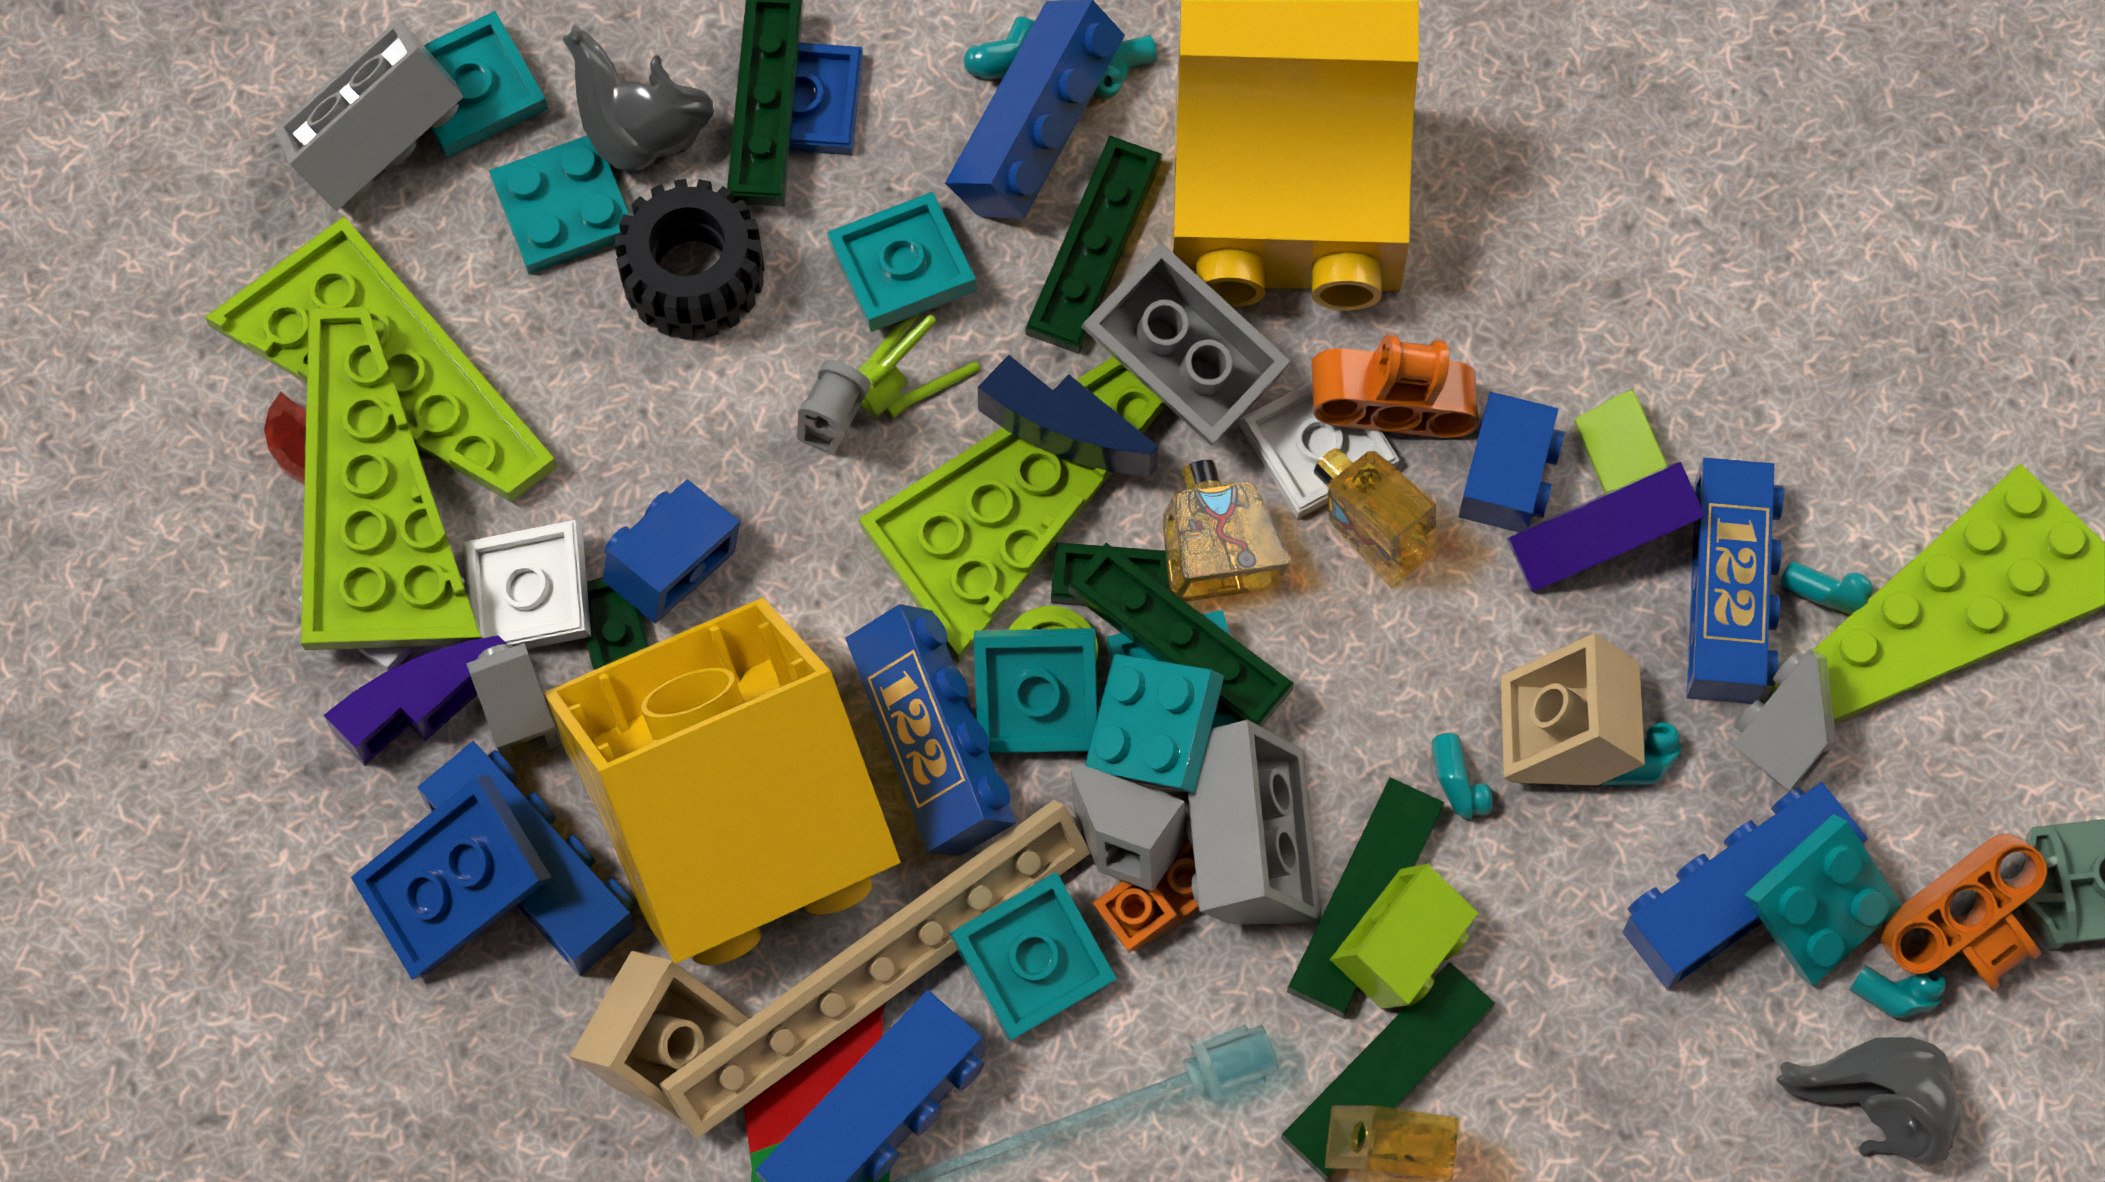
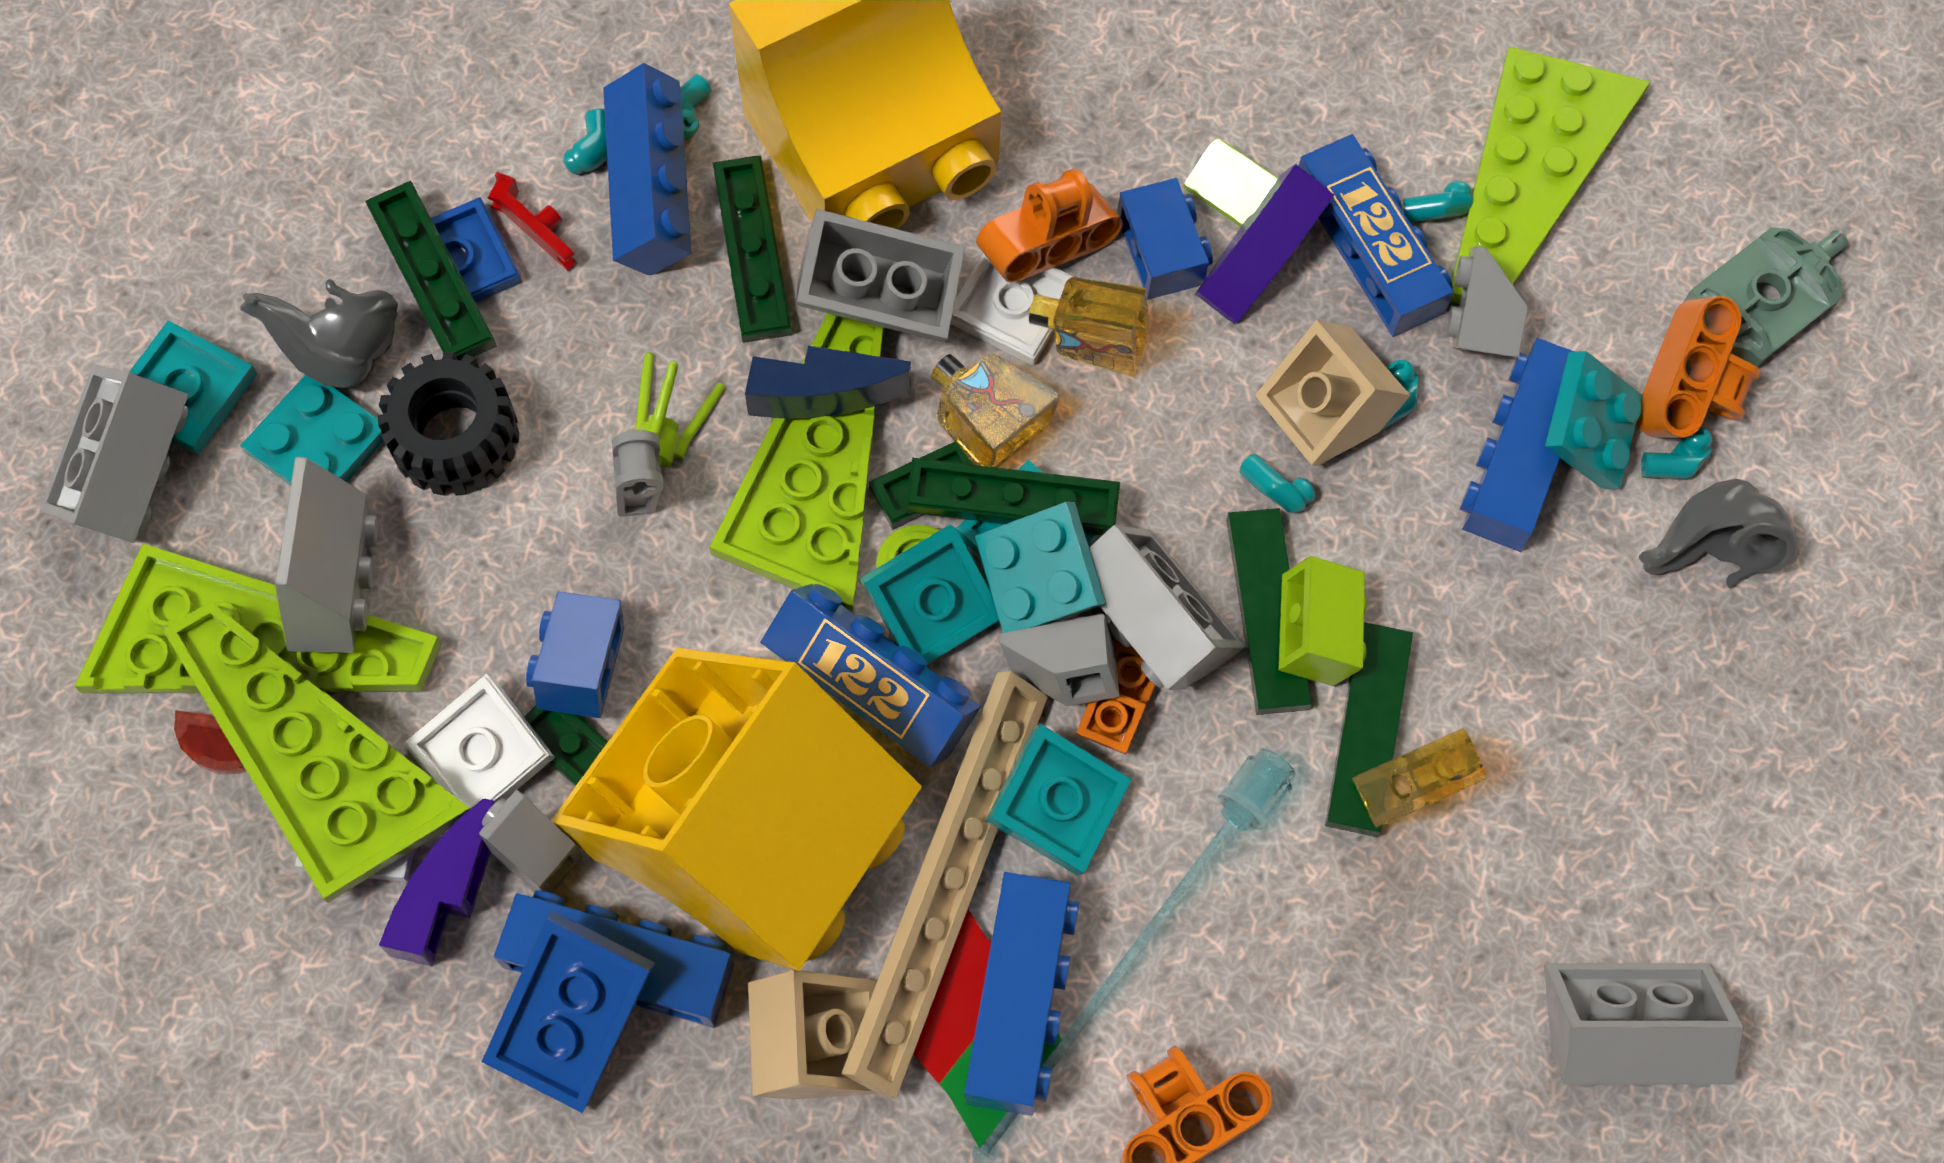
camera: 35 degrees left, 0 degrees up
teal plate [827,192,978,332] -> none
none -> light grey slope [275,457,378,653]
none -> red piece [487,171,577,271]

